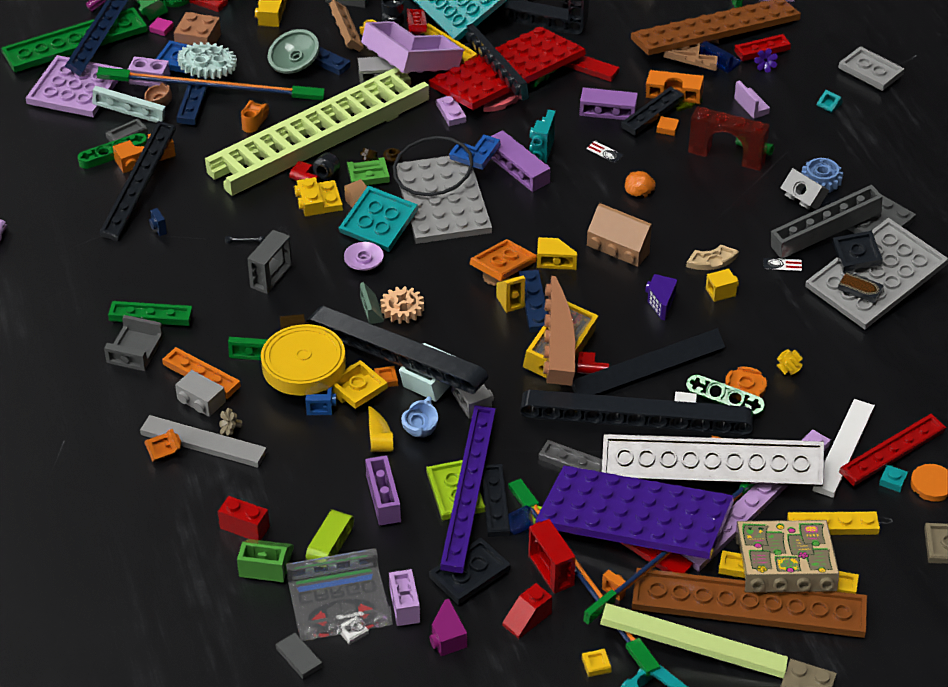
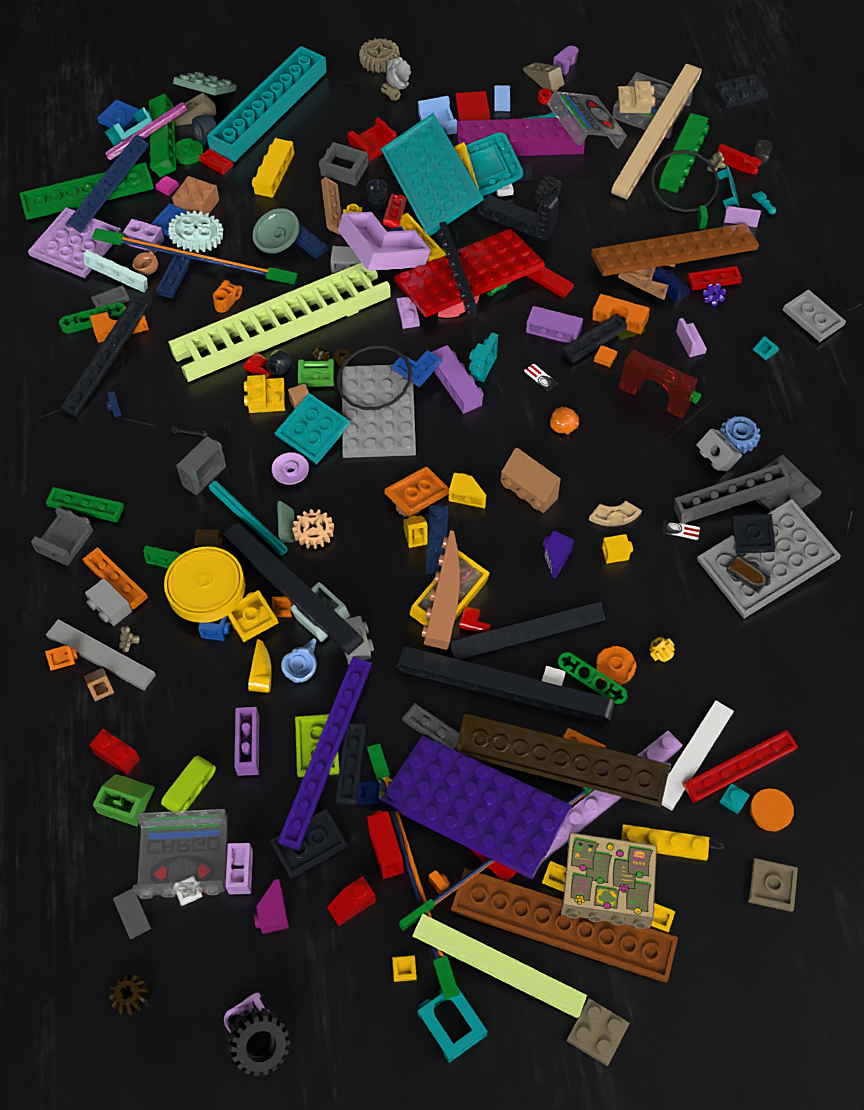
camera: 10 degrees right, 15 degrees up
none -> medium nougat brick [84,668,114,701]
none -> teal axle [209,481,288,556]

